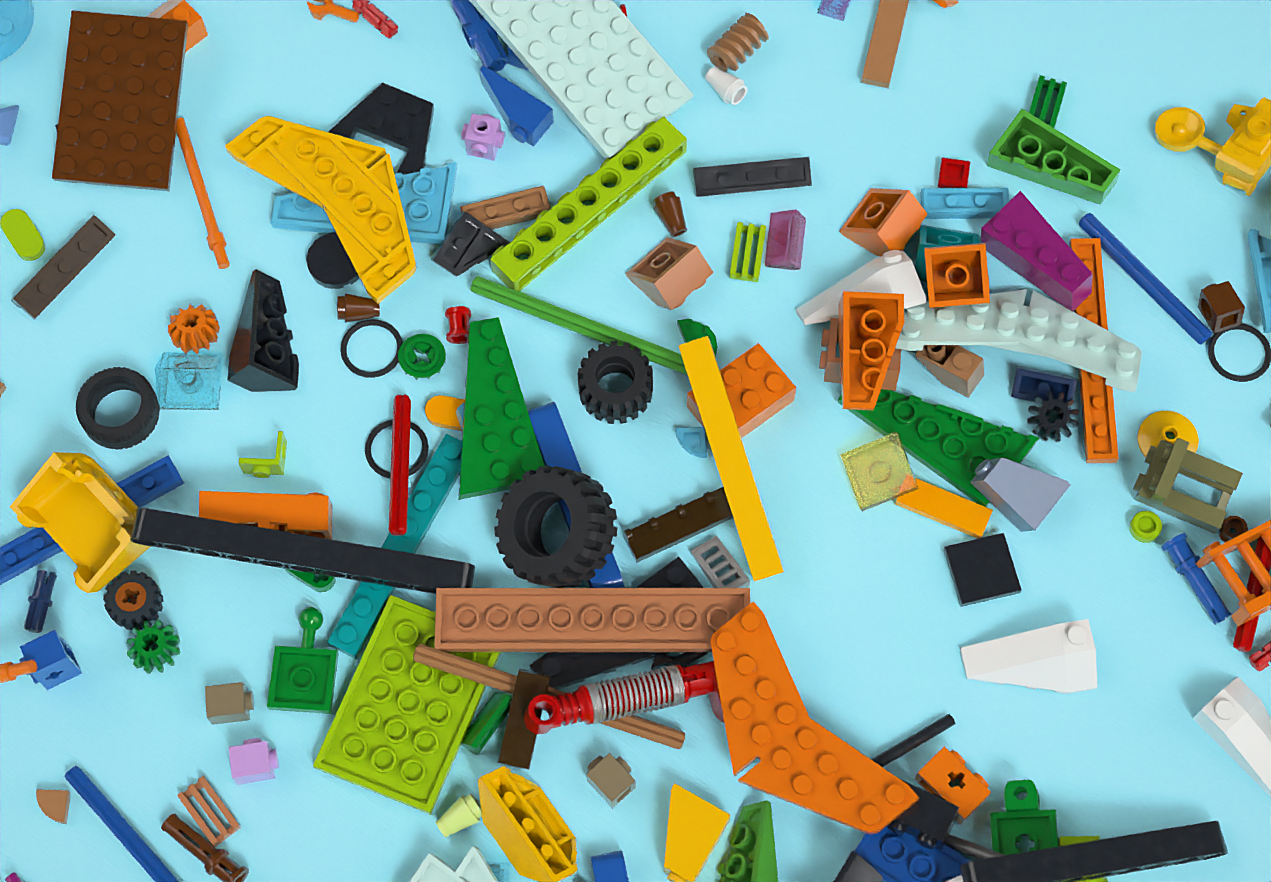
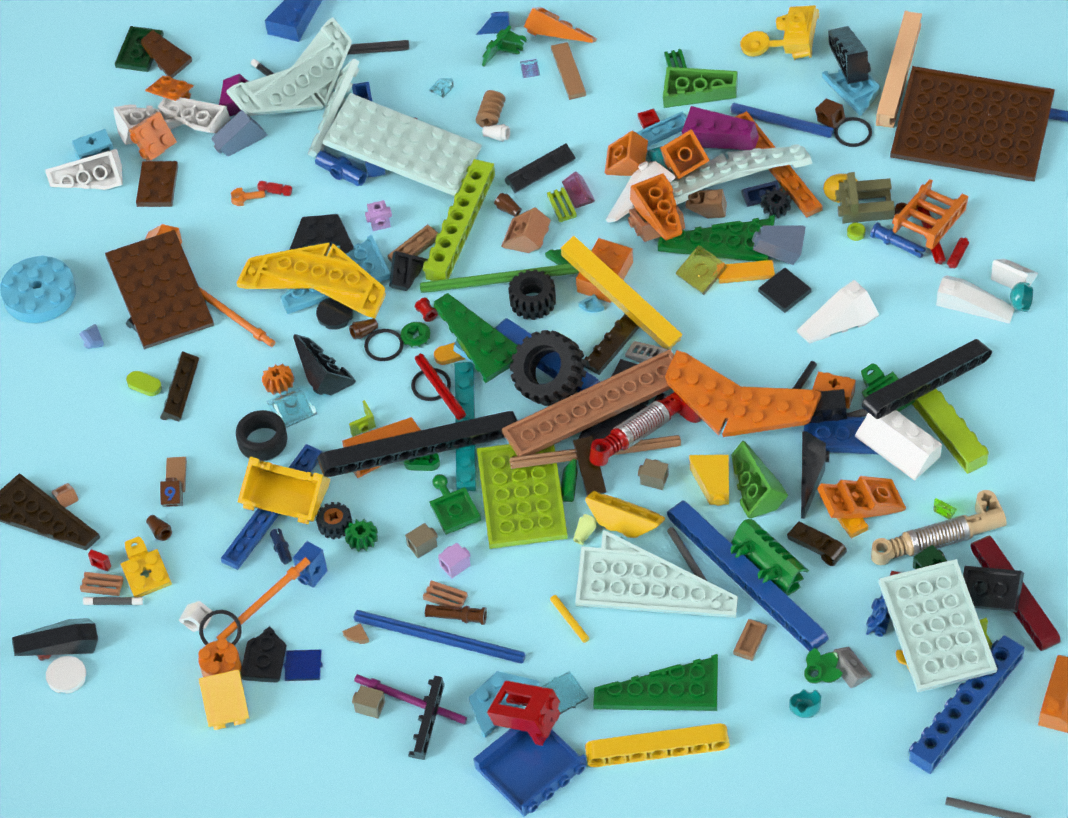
camera: 25 degrees left, 15 degrees down
blue slope [480,65,554,147] -> none

